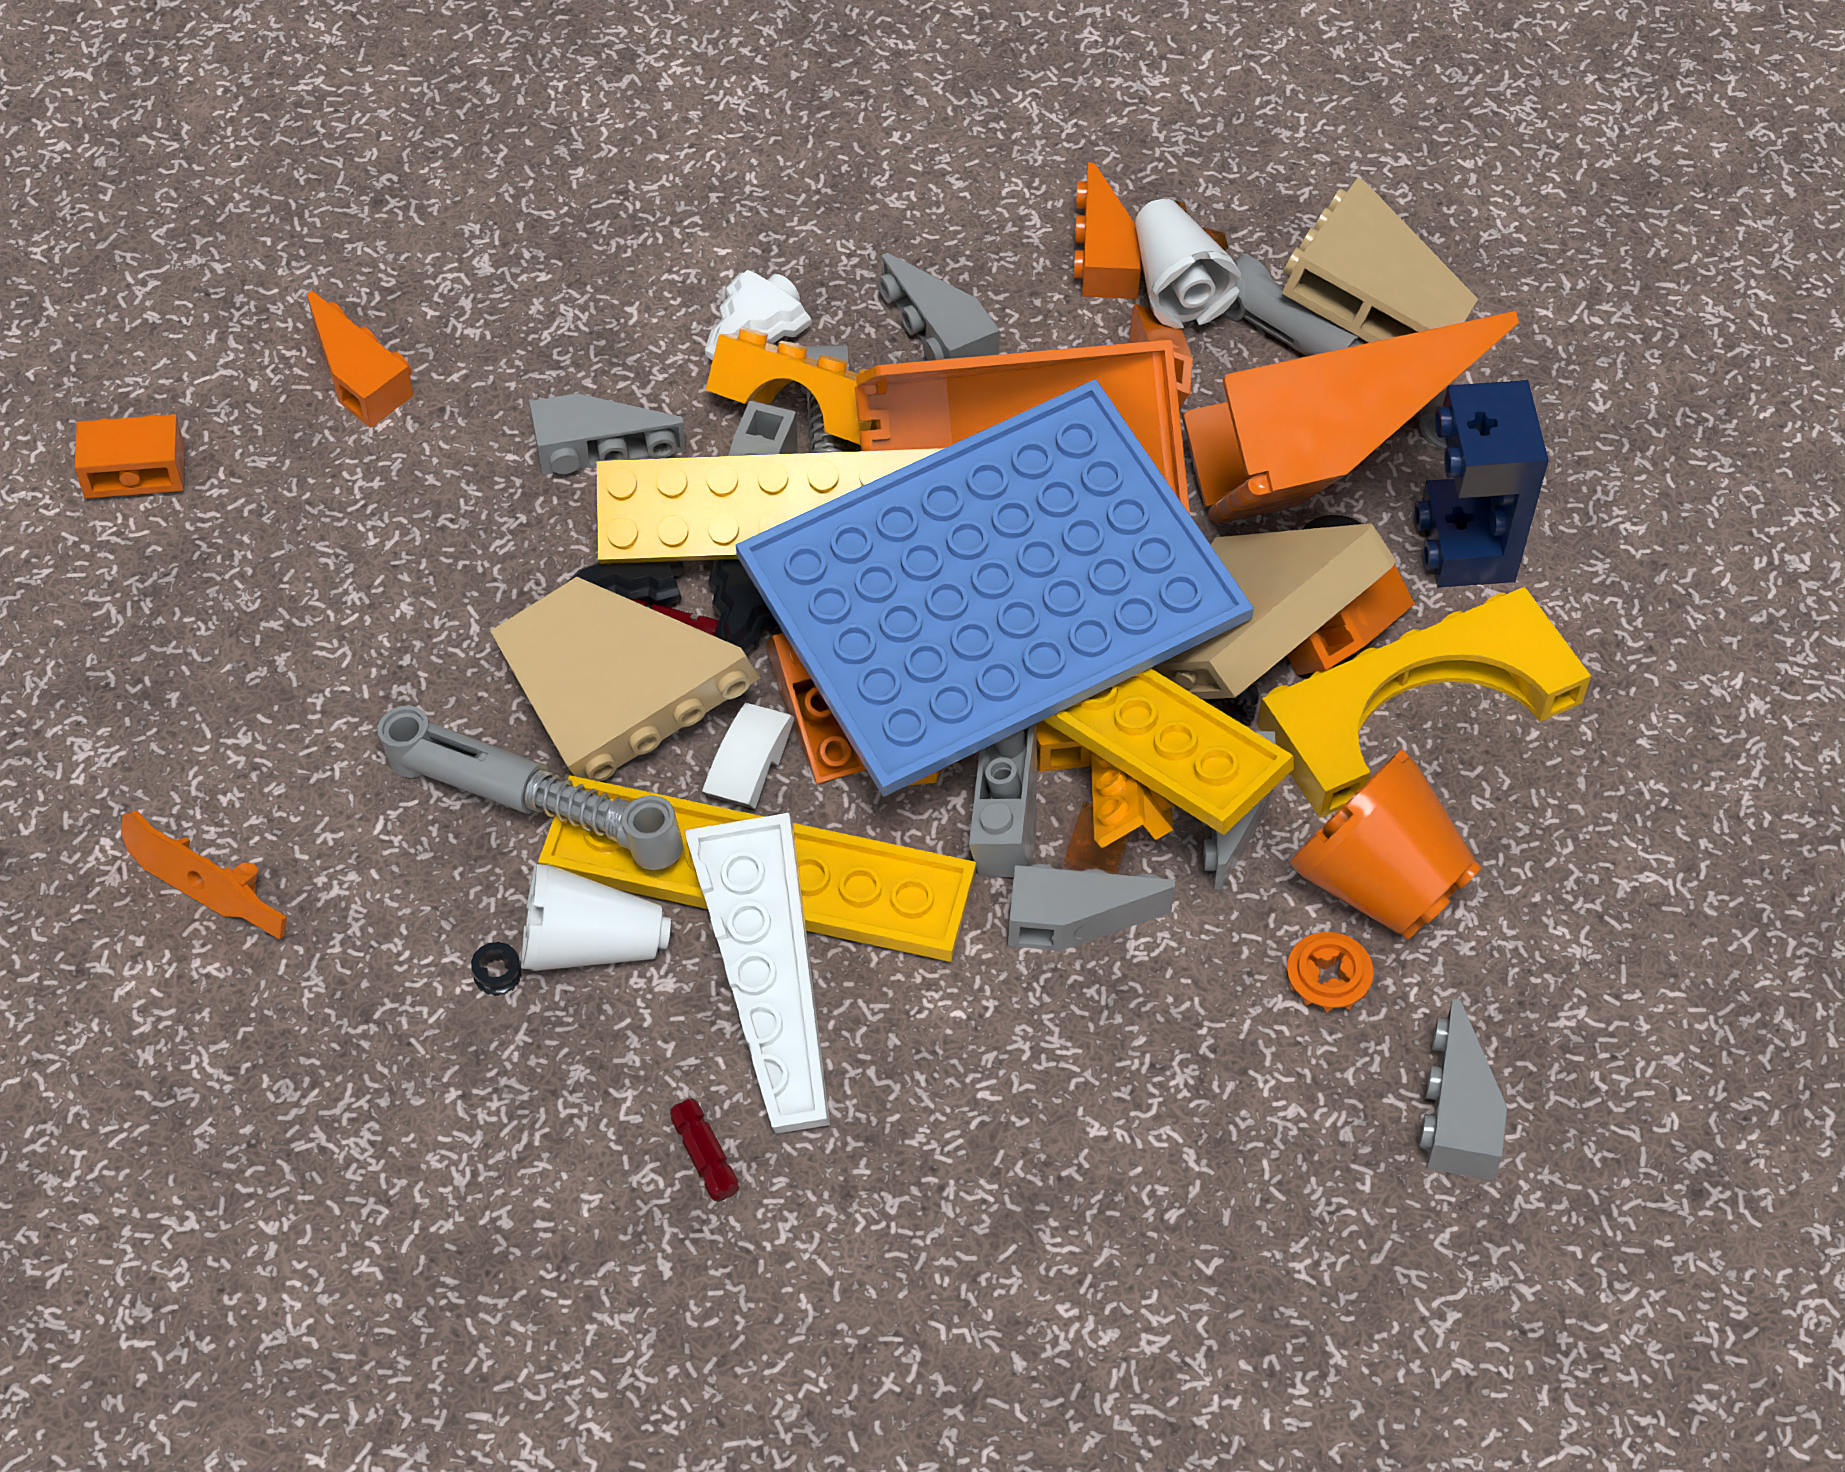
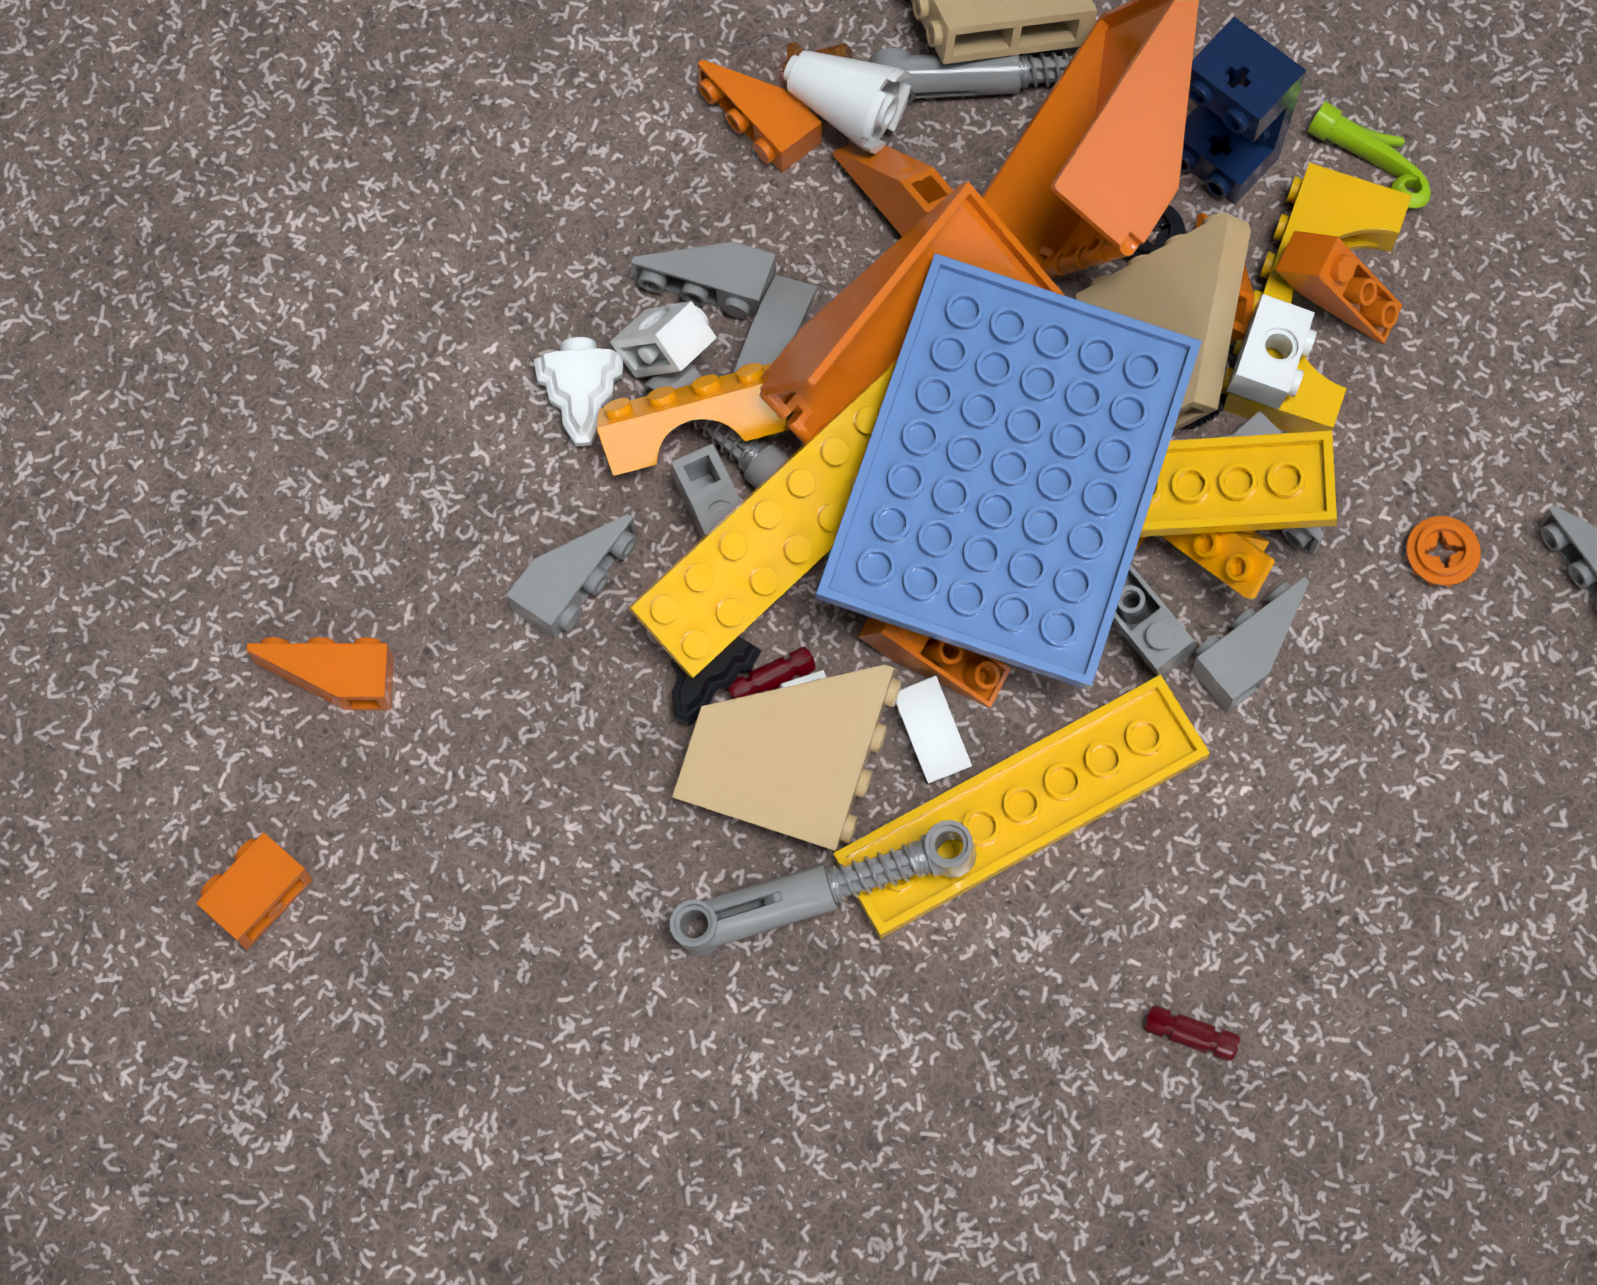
camera: 40 degrees left, 15 degrees up
orange piece [121,810,287,940] -> none
black bush [471,942,522,996] -> none
white cone [521,864,671,971] -> none
white wing [685,813,830,1134] -> none
black rock [708,559,779,655] -> none
clear orange bracket [1064,801,1132,875] -> none
orange cone [1288,749,1482,940] -> none
none -> white brick [610,301,717,378]
none -> white brick [1226,294,1317,409]
none -> orange slope [1276,231,1403,344]
none -> lime plant [1307,101,1431,209]

